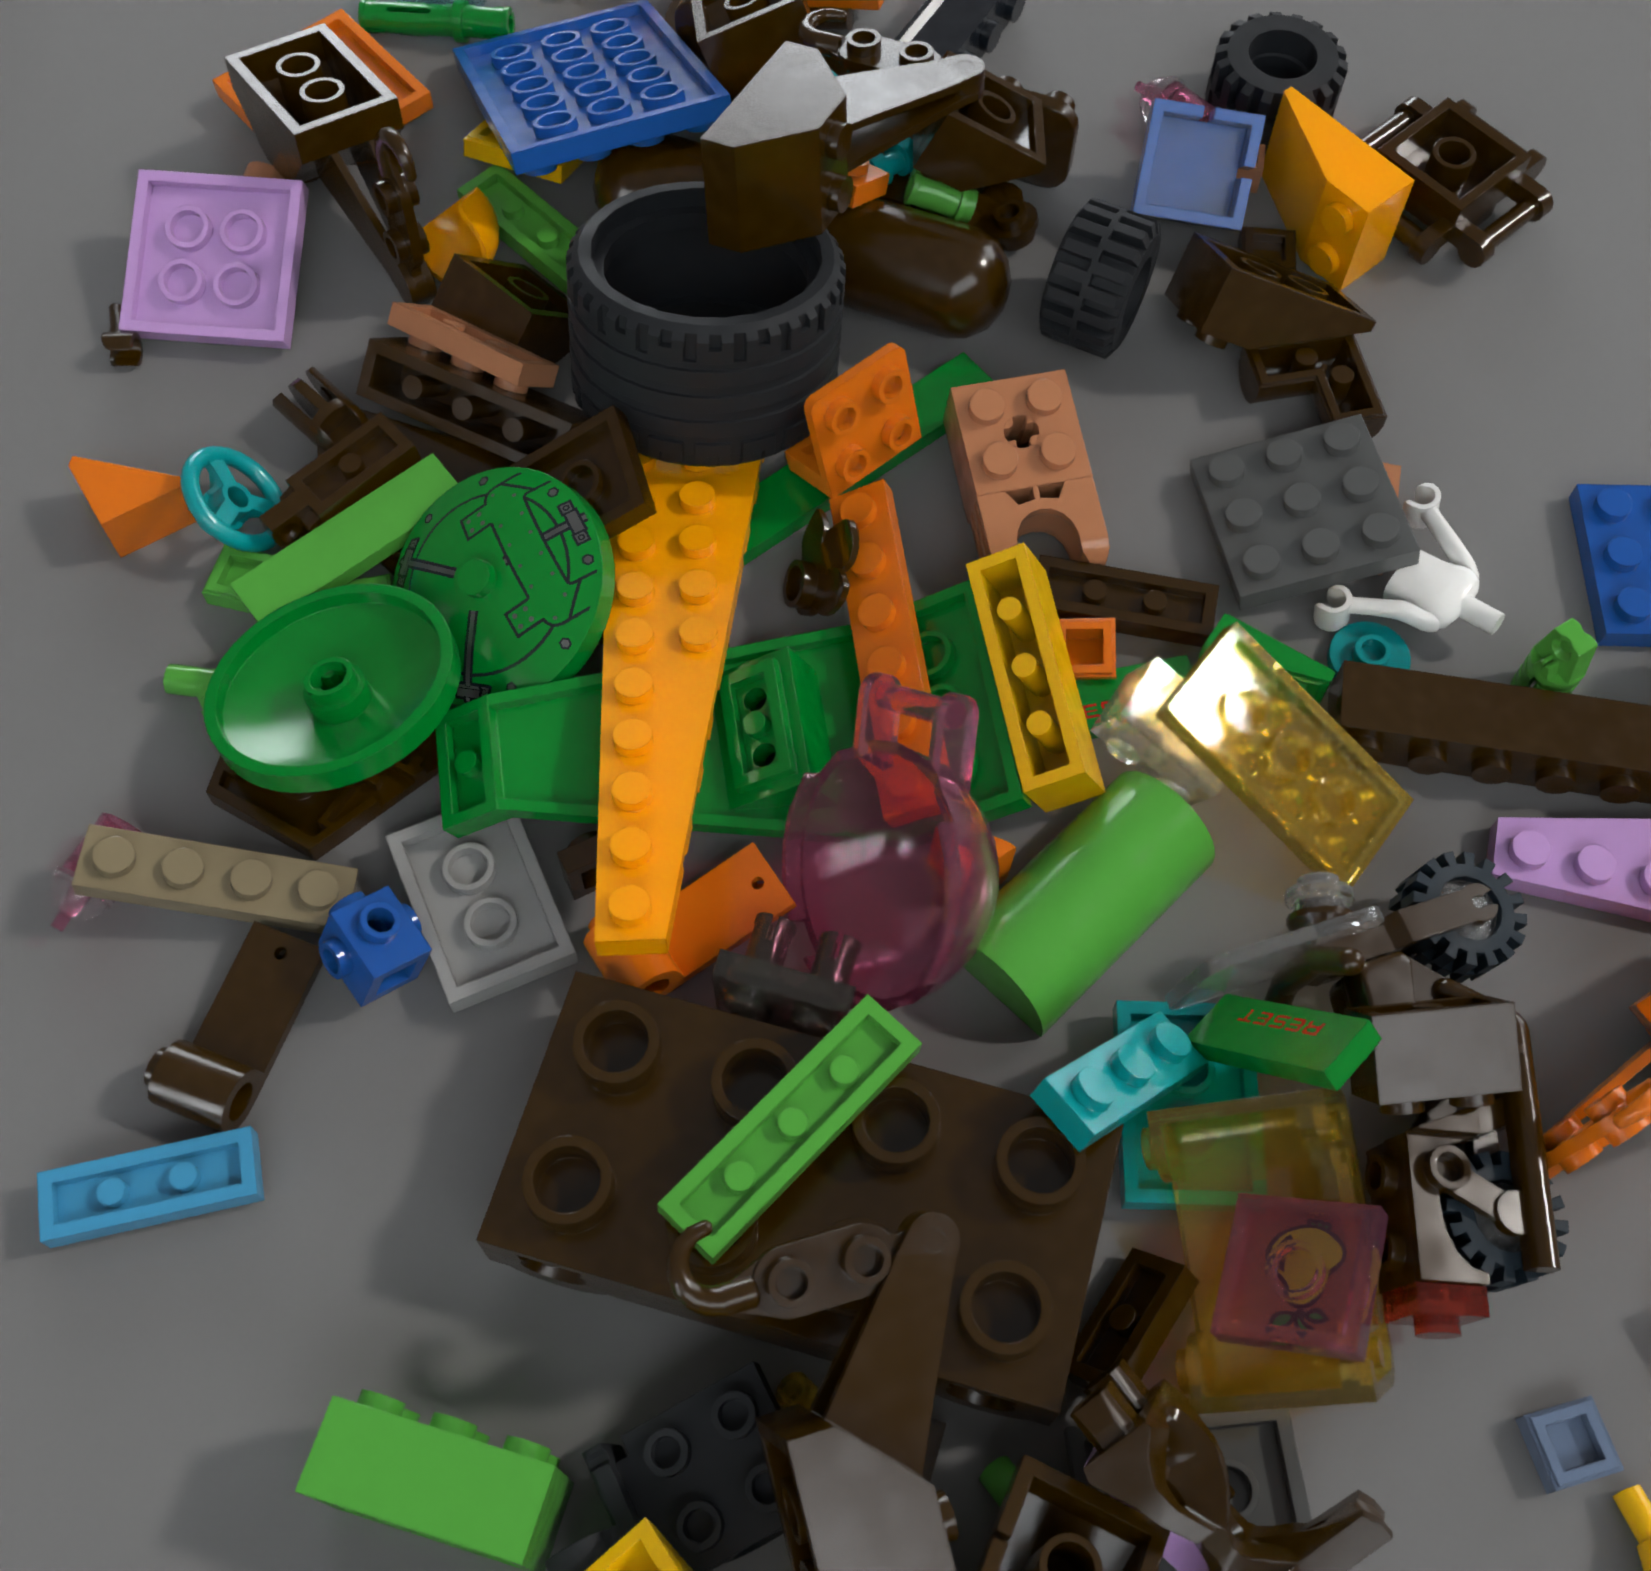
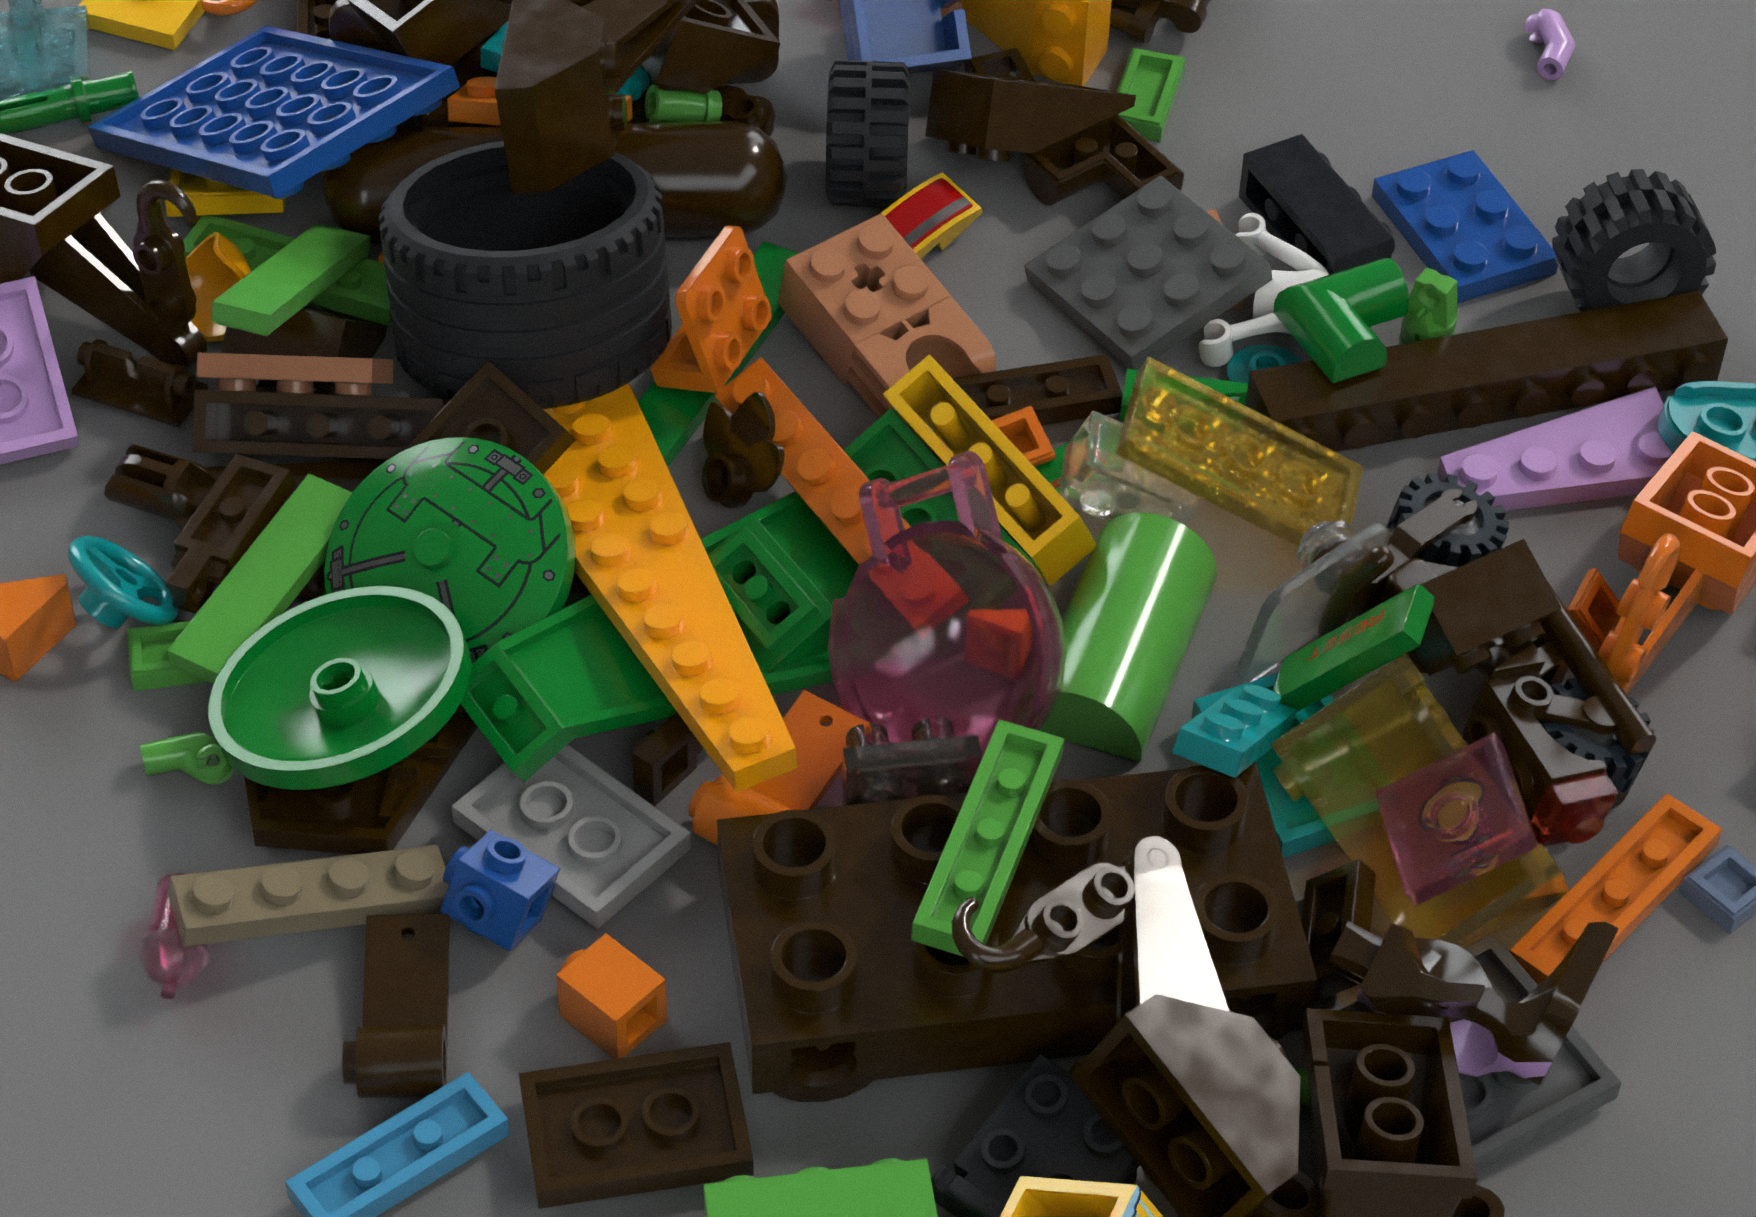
camera: 25 degrees left, 15 degrees down
none -> dark brown hinge [71,339,208,428]
none -> bright green tile [212,223,370,336]
none -> dark brown plate [519,1042,754,1209]
none -> orange brick [556,933,668,1059]
none -> slope [881,172,983,259]
none -> bright green tile [1117,48,1186,142]
none -> black brick [1239,134,1395,275]
none -> green brick [1273,258,1409,383]
none -> orange plate [1509,793,1722,985]
none -> orange slope [1567,568,1621,653]

